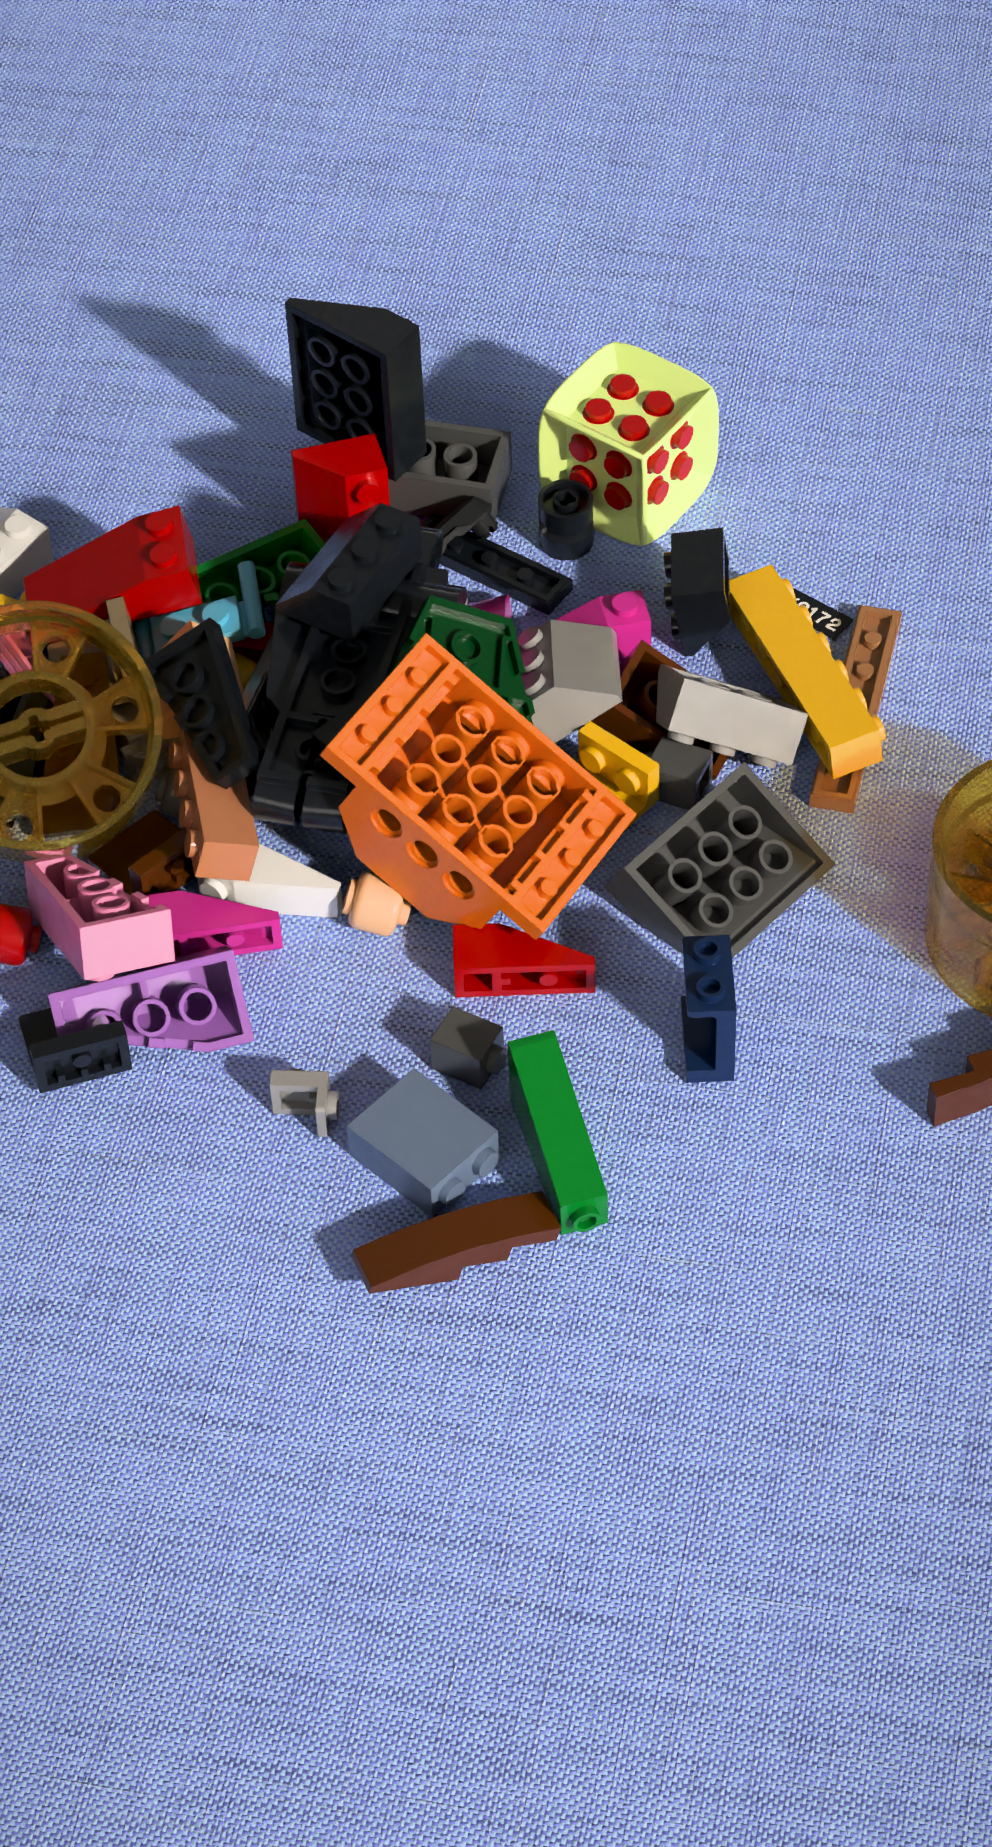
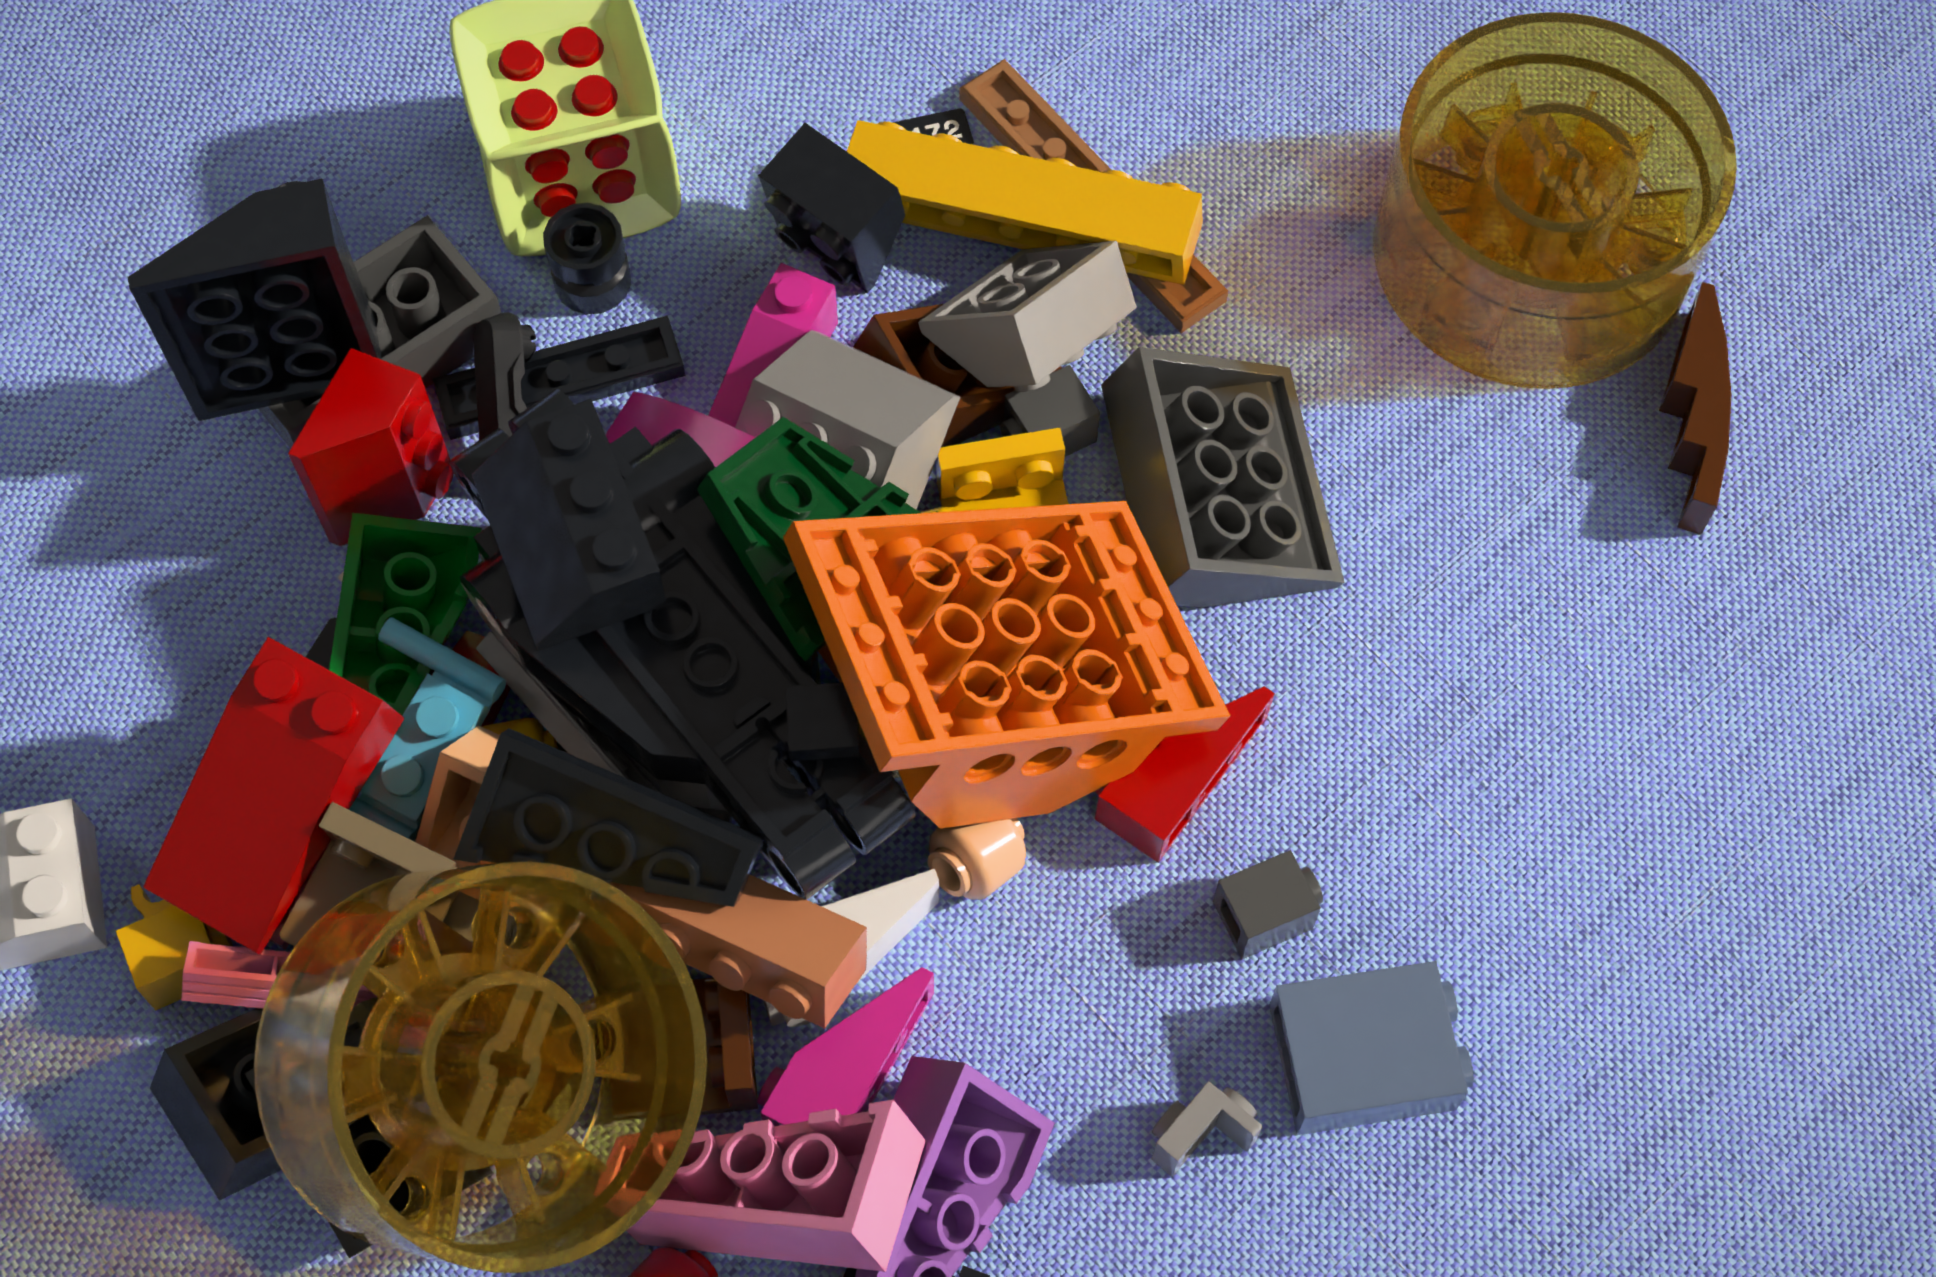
camera: 55 degrees left, 15 degrees up
reddish brown slope [351,1191,561,1294] -> none
green slope [507,1030,608,1235] -> none
dark blue panel [681,935,736,1083] -> none

